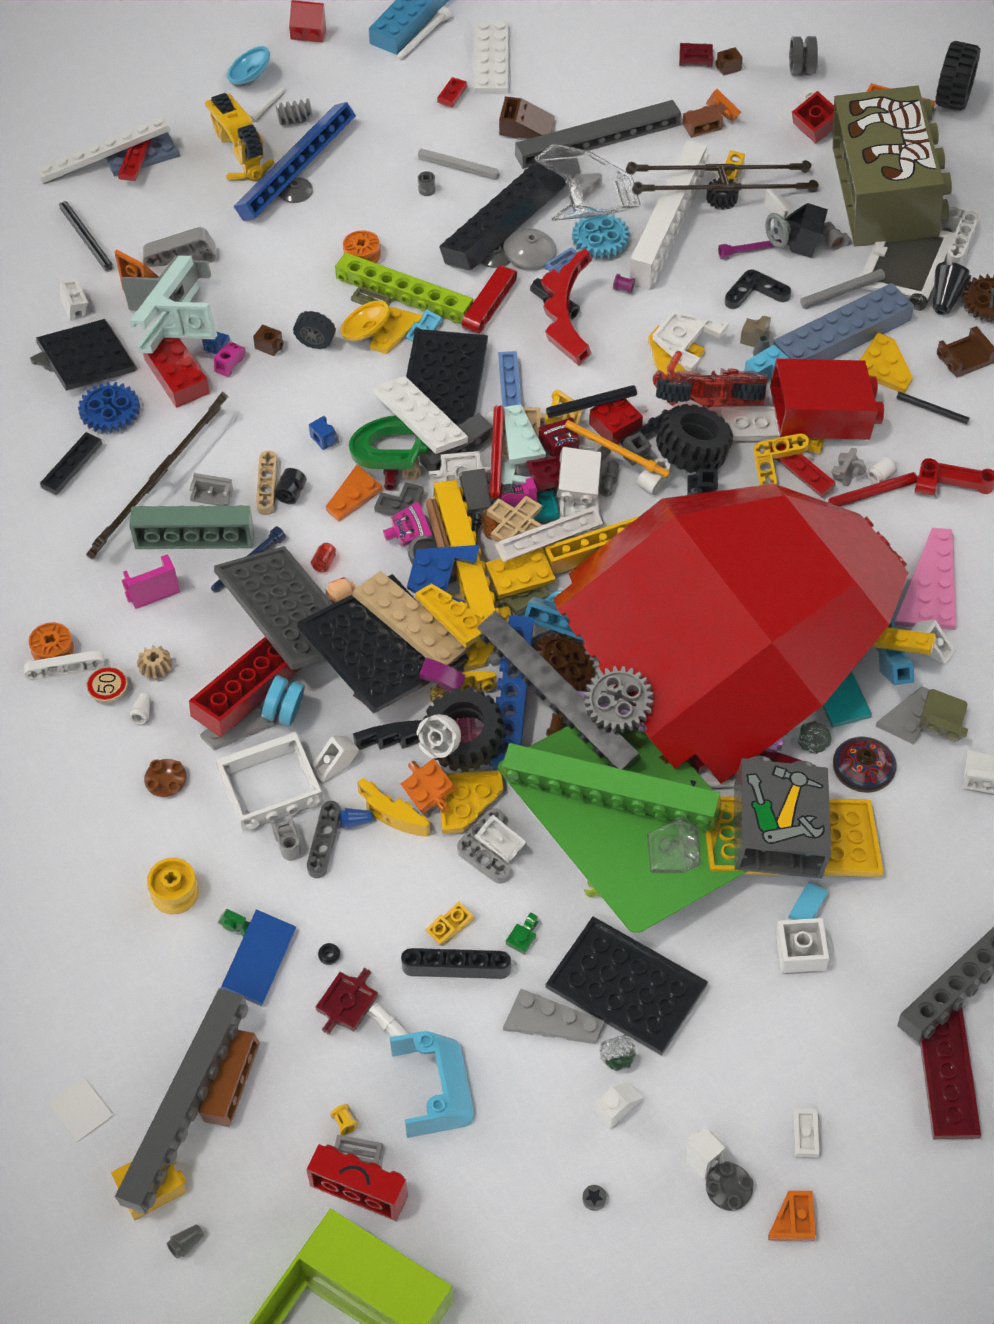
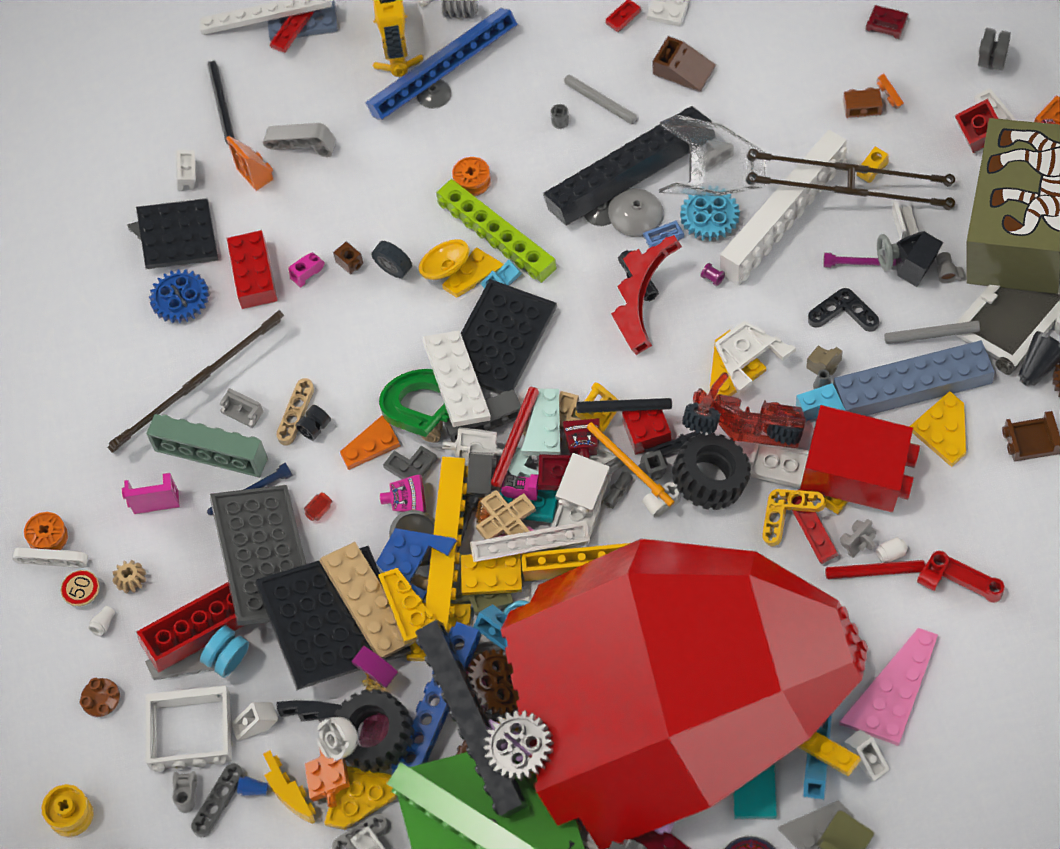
camera: 25 degrees right, 5 degrees up
black plate [40,432,102,495] -> none
light aqua piece [121,256,217,353] -> none
blue bracket [202,331,230,354] -> none
blue brick [309,416,337,450] -> none
light nougat head [325,577,356,603] -> none
olive tile [351,286,391,305] -> none
dark red pin [383,469,399,491] -> none
medium nougat axle [425,498,457,577] -> none
red beam [461,265,517,334] -> none
yellow slope [461,671,497,691] -> none
medium blue plate [498,351,521,407] -> none
dark grey brick [515,100,681,169] -> none
black brick [687,468,718,495] -> none
black tyre [706,178,739,210] -> none
reddish brown brick [715,47,743,76] -> none
clear piece [797,721,831,754] -> none
black bar [896,391,970,424] -> none

